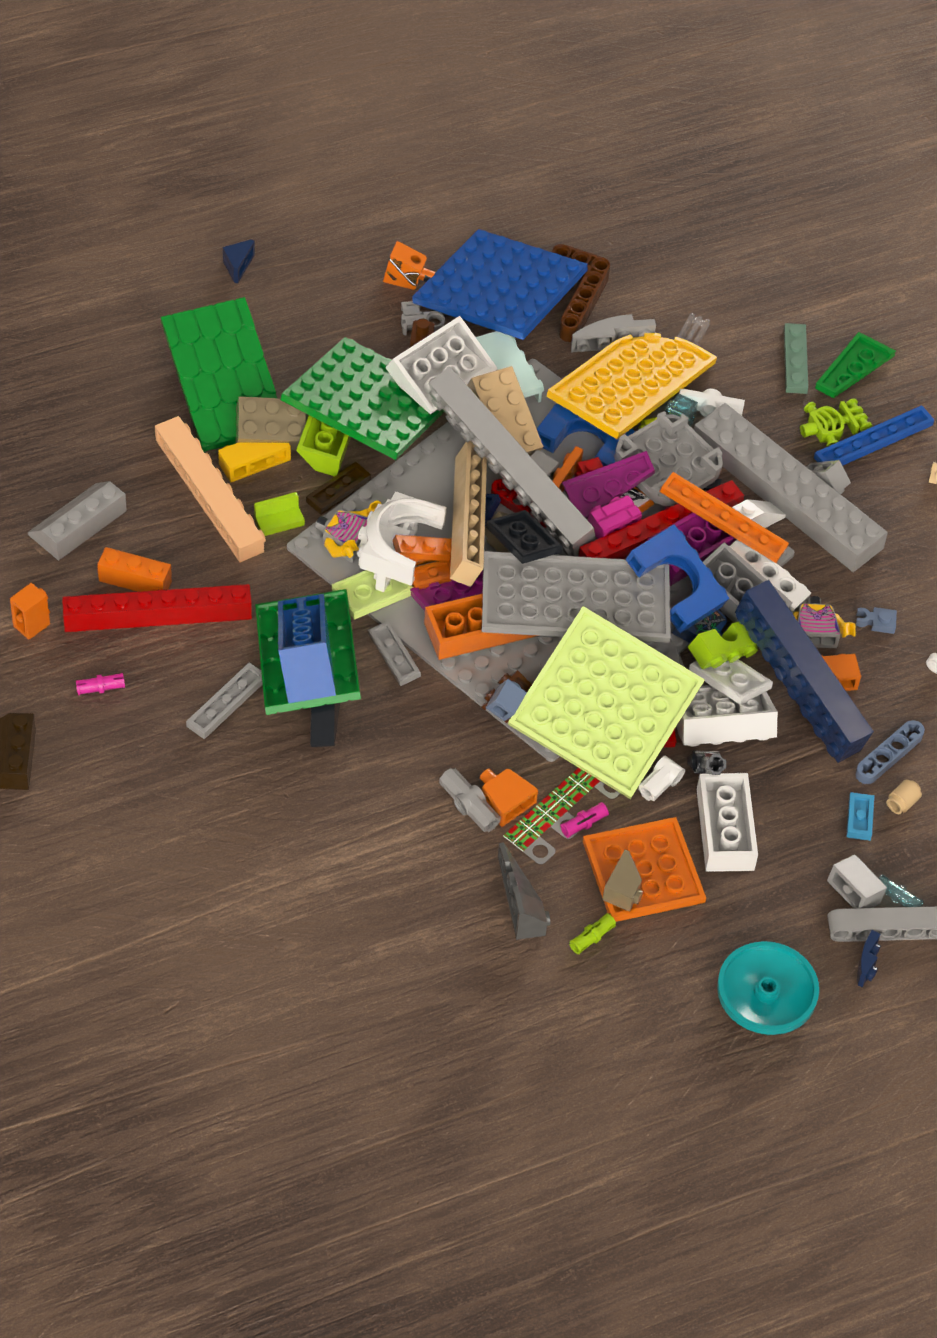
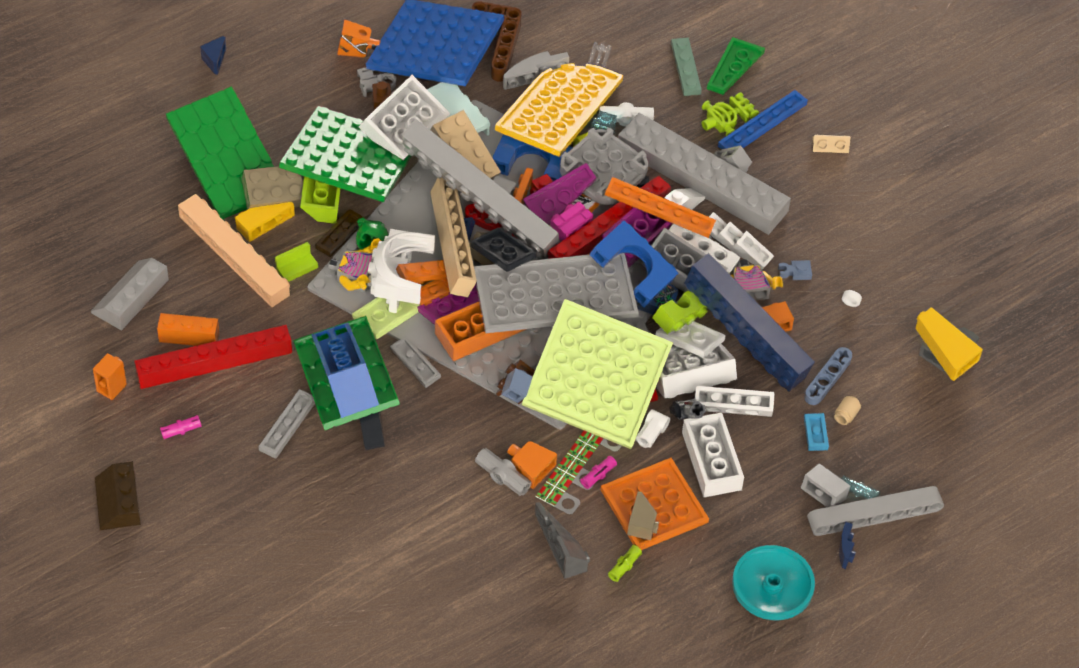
camera: 10 degrees left, 0 degrees up
none -> green piece [356,218,389,249]
none -> white brick [695,386,774,417]
none -> white slope [709,212,774,269]

